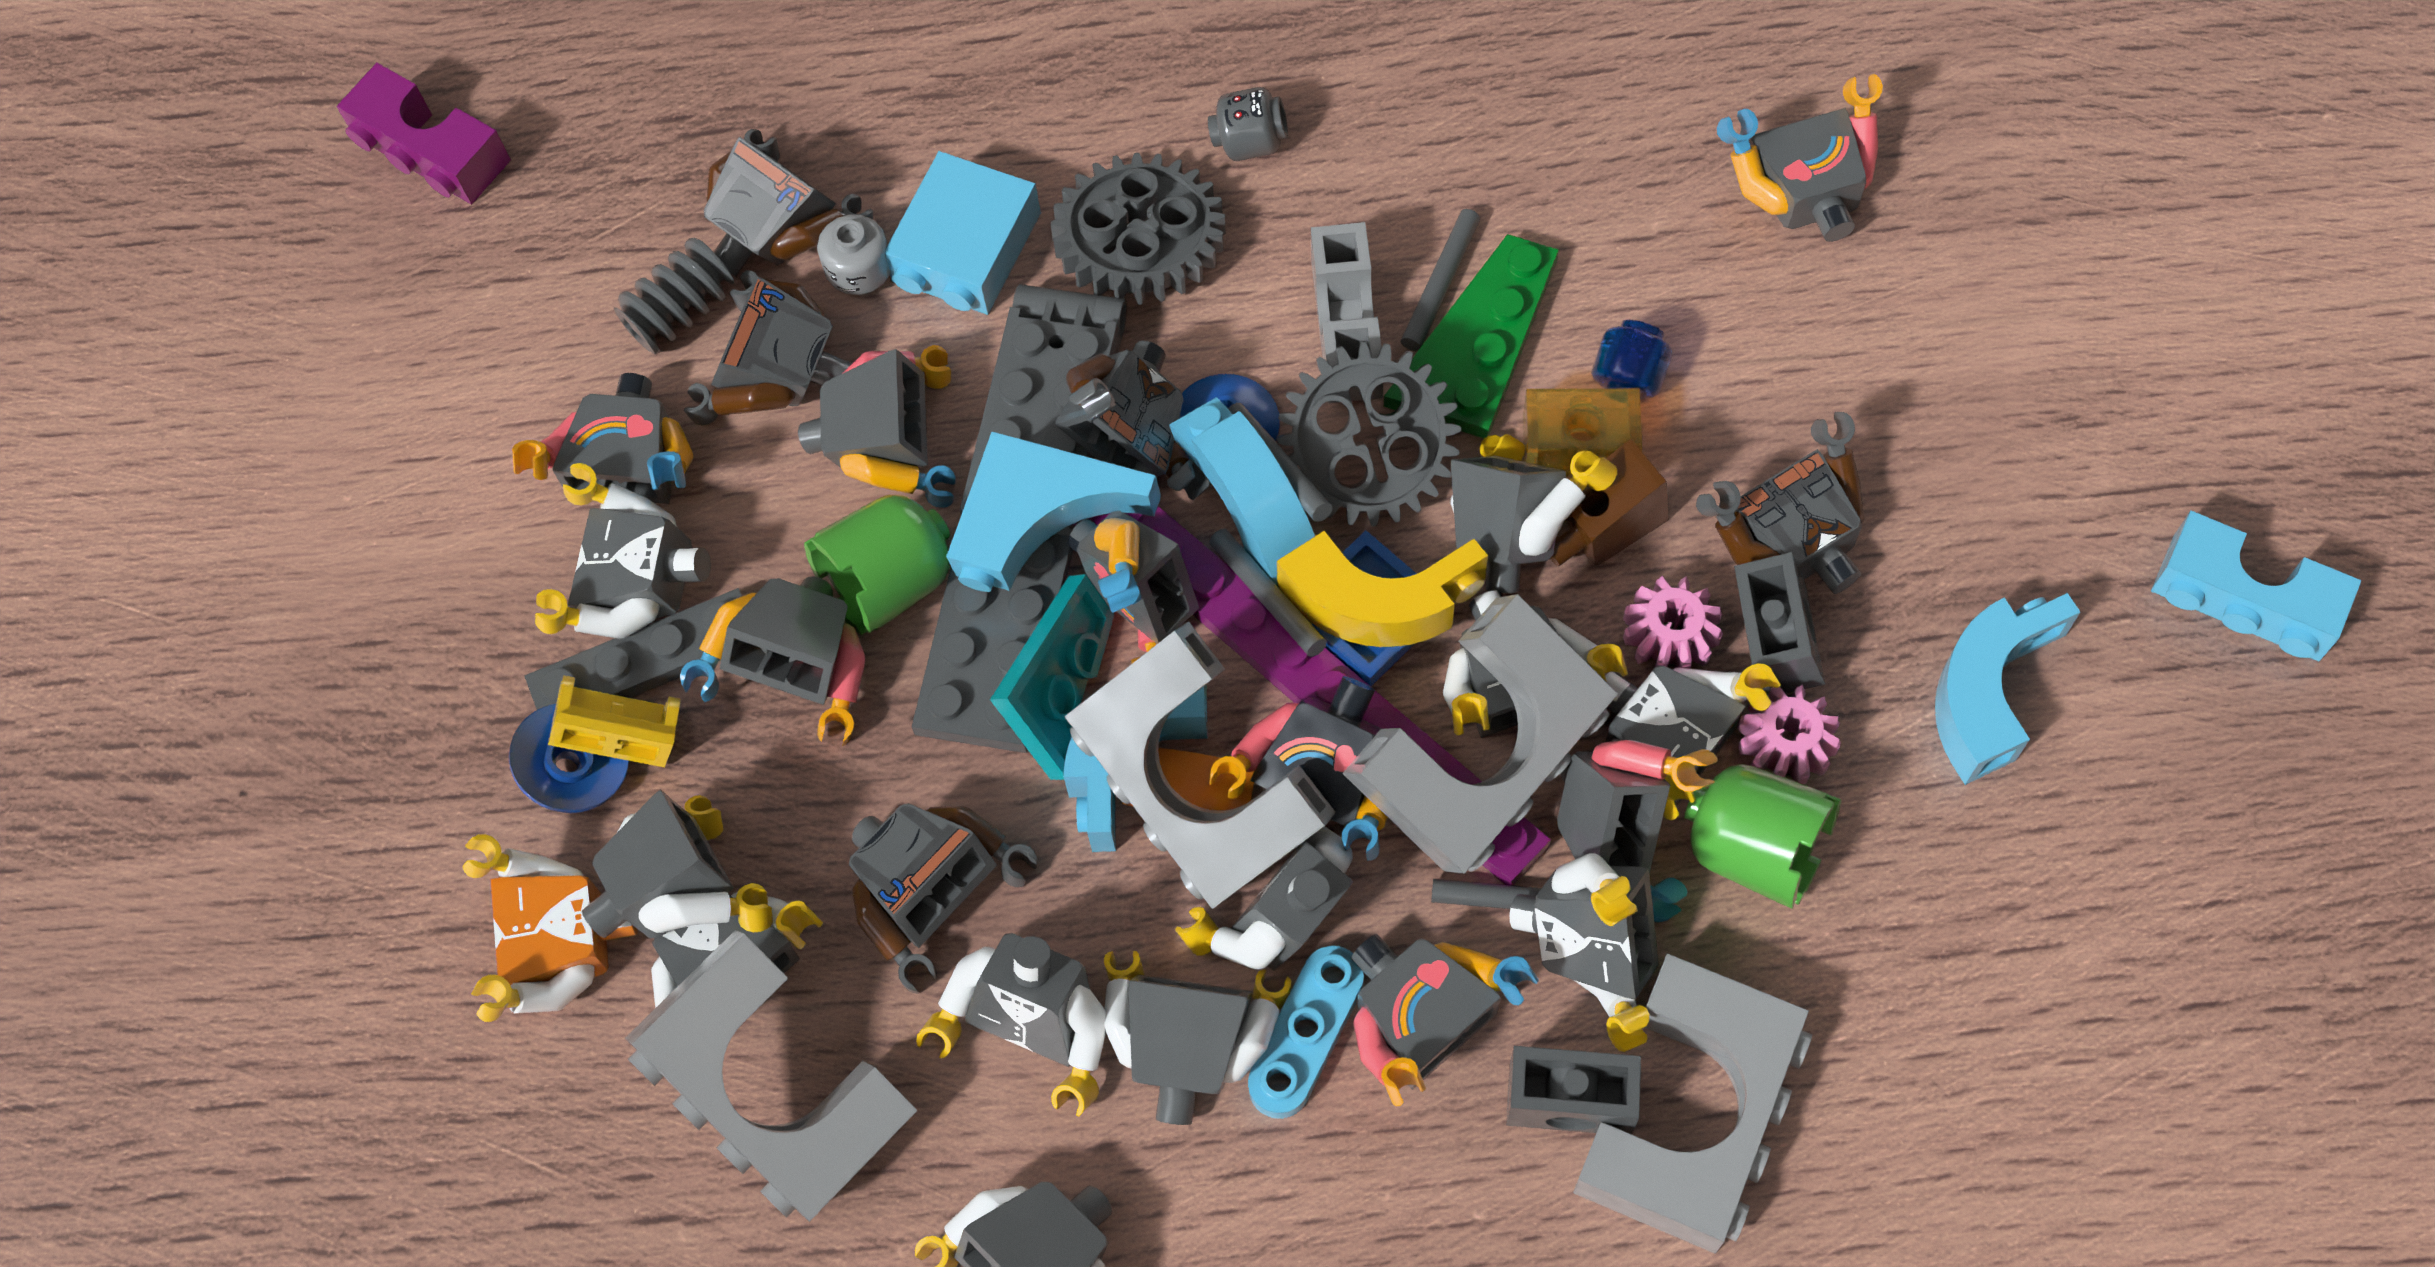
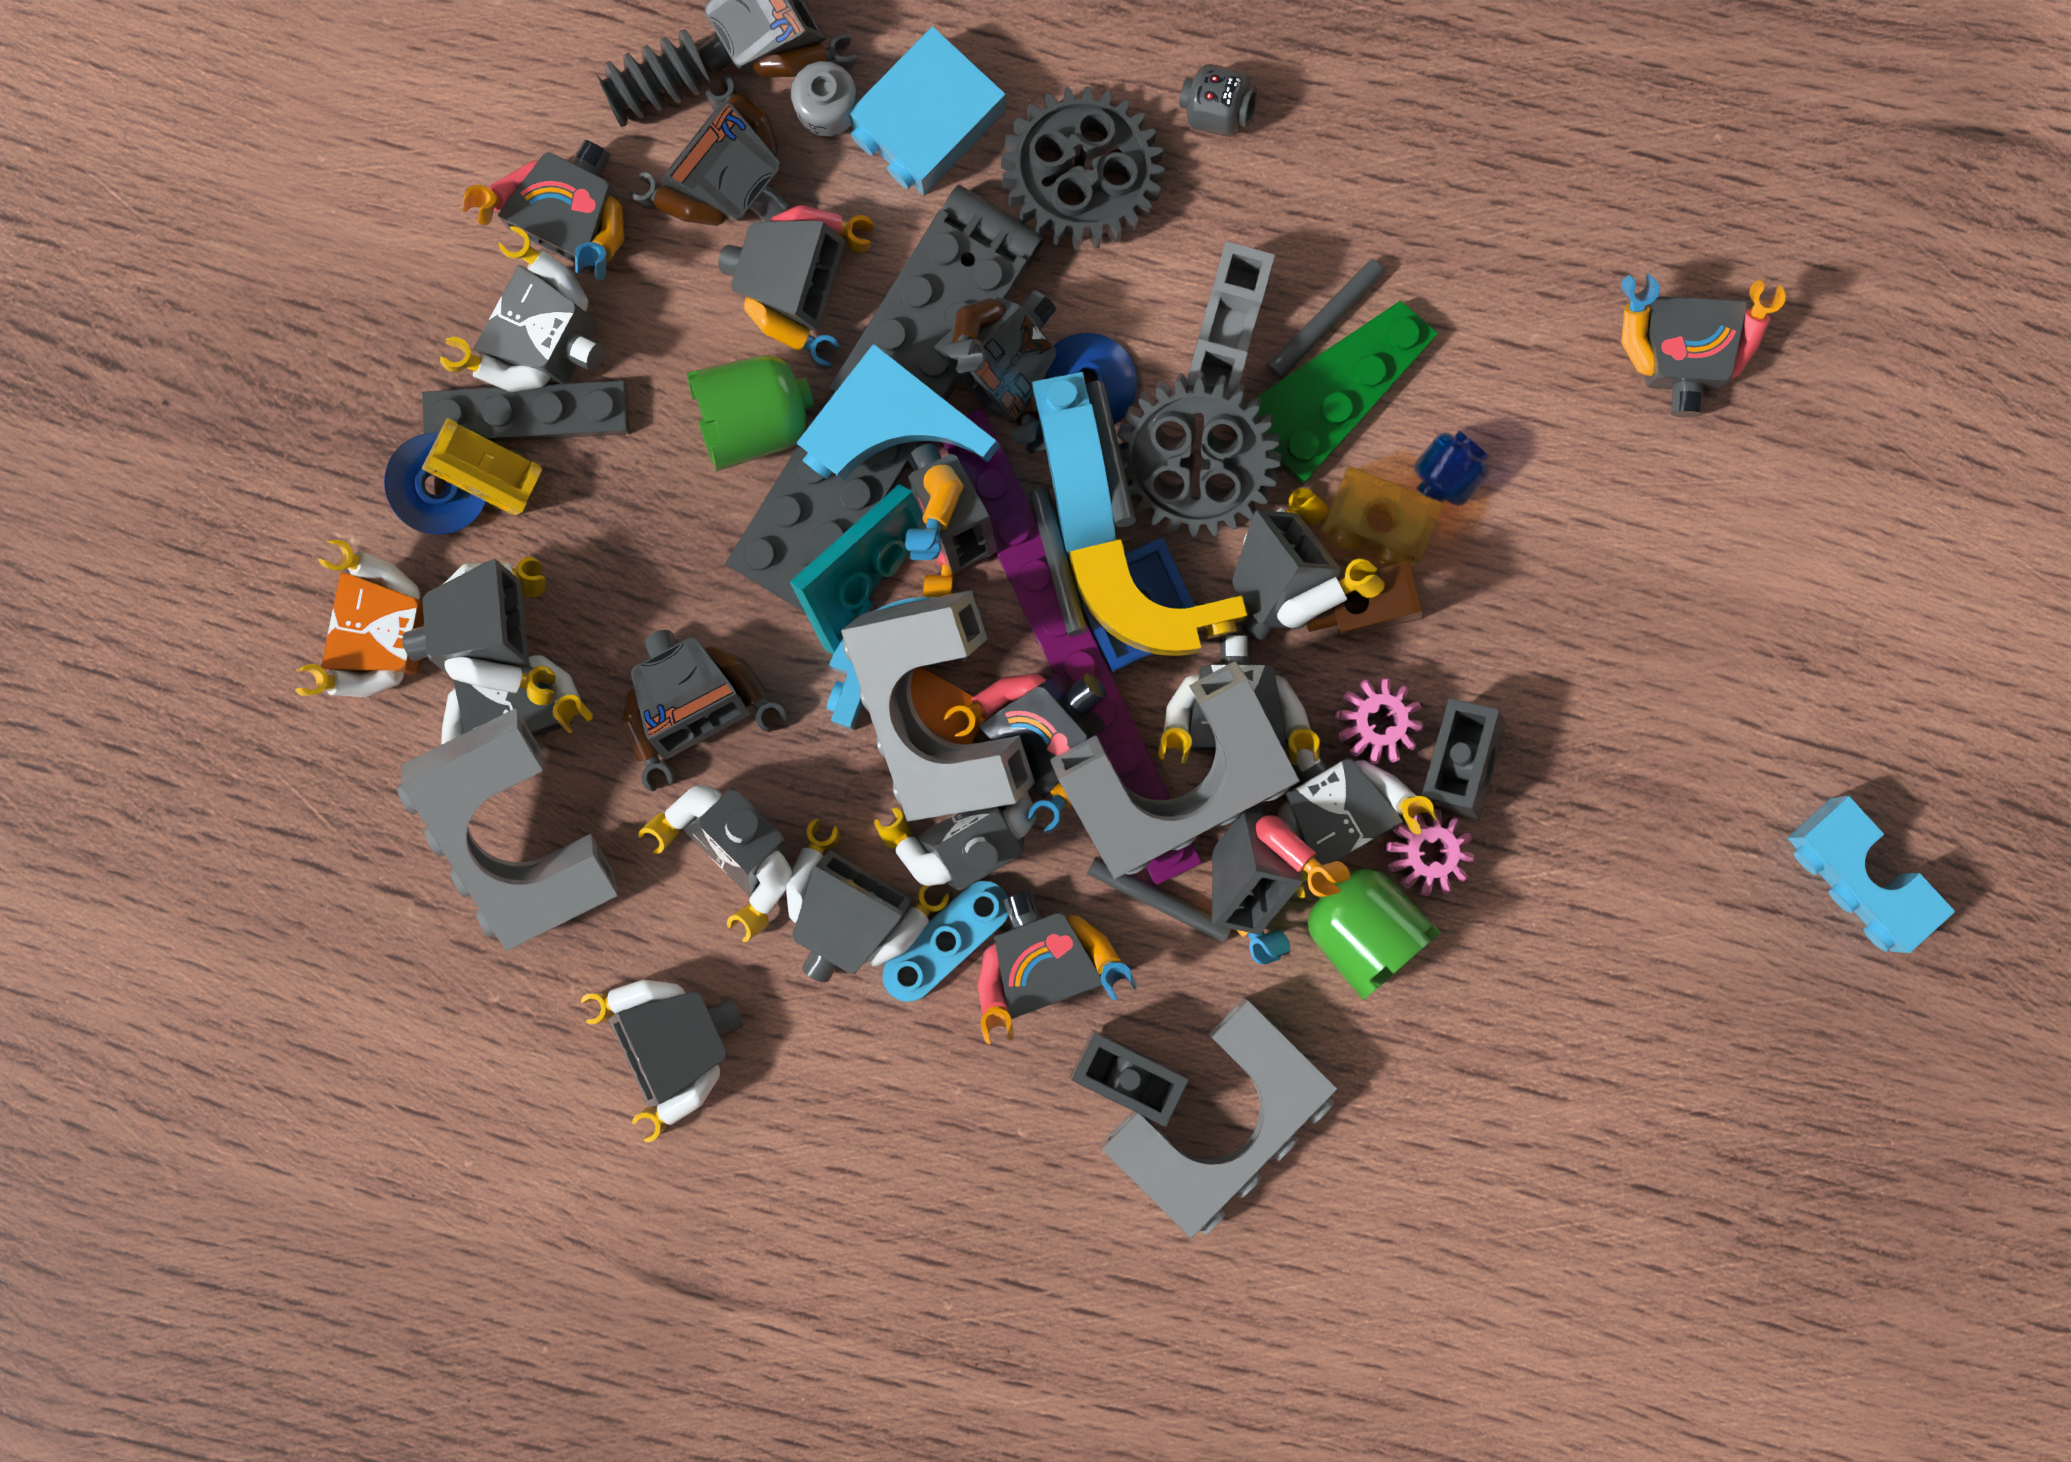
camera: 15 degrees right, 20 degrees up
dark grey torso [680,576,865,746] -> none
torso [1510,853,1659,1052] -> none
torso [1696,412,1864,594] -> none
medium azure arch [1935,593,2080,785] -> none

